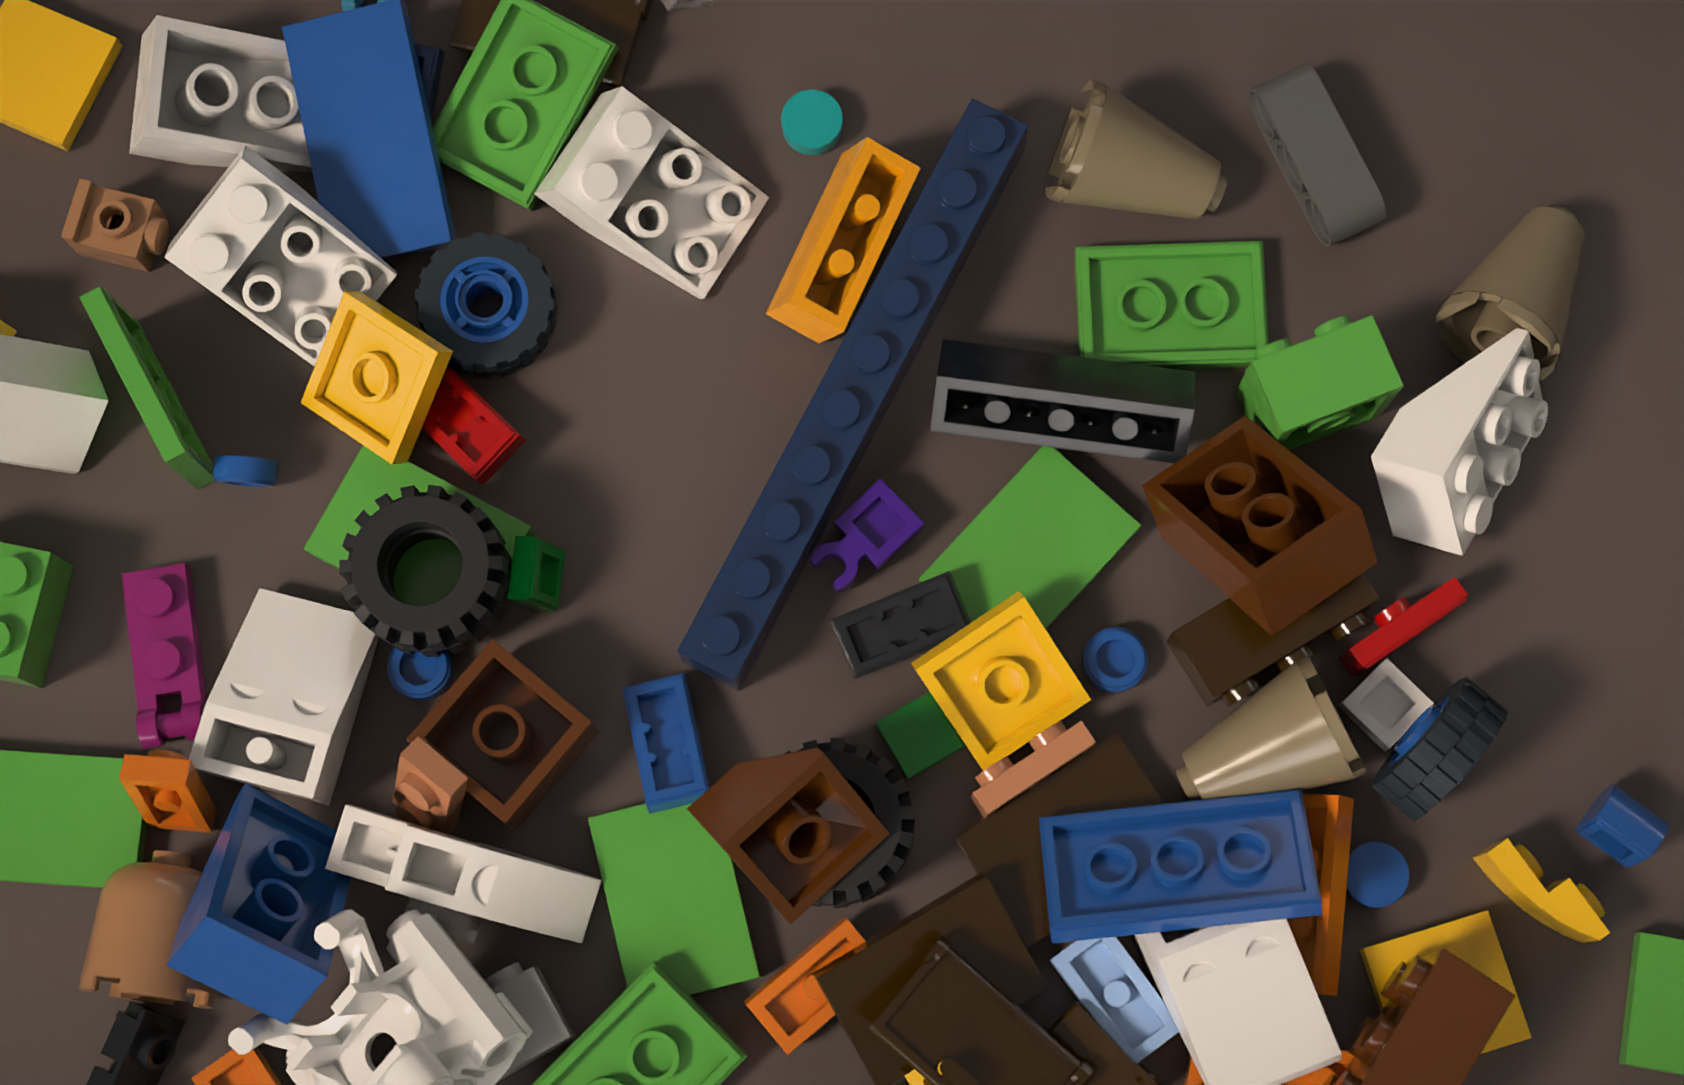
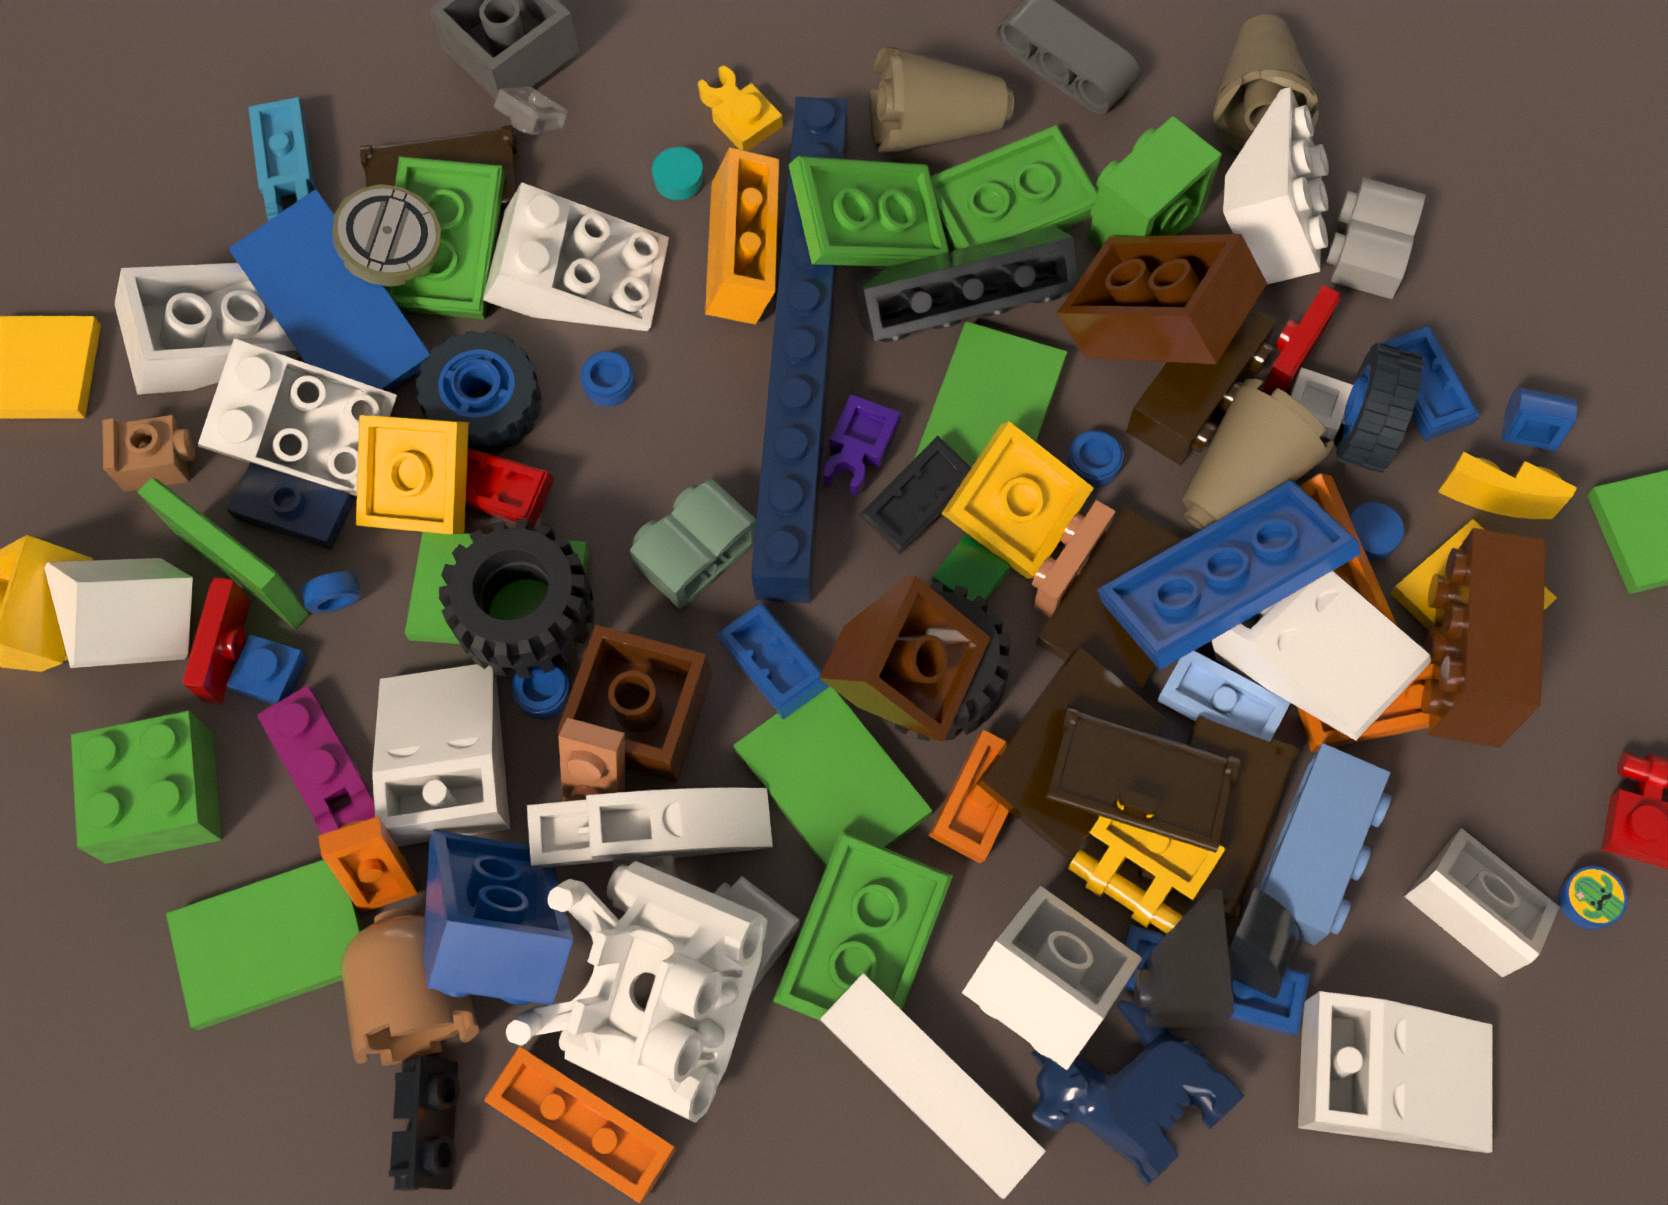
camera: 25 degrees left, 10 degrees down
green tile [507,536,566,612] -> none
none -> red plate [182,578,251,705]
none -> blue plate [226,634,307,705]
none -> dark blue plate [227,463,354,549]
none -> tile [332,184,441,287]
none -> blue tile [580,351,635,407]
none -> sand green brick [630,478,756,609]
none -> yellow plate [698,65,783,152]
none -> bright green tile [789,156,949,266]
none -> light grey brick [1325,177,1425,299]
none -> blue plate [1381,326,1480,441]

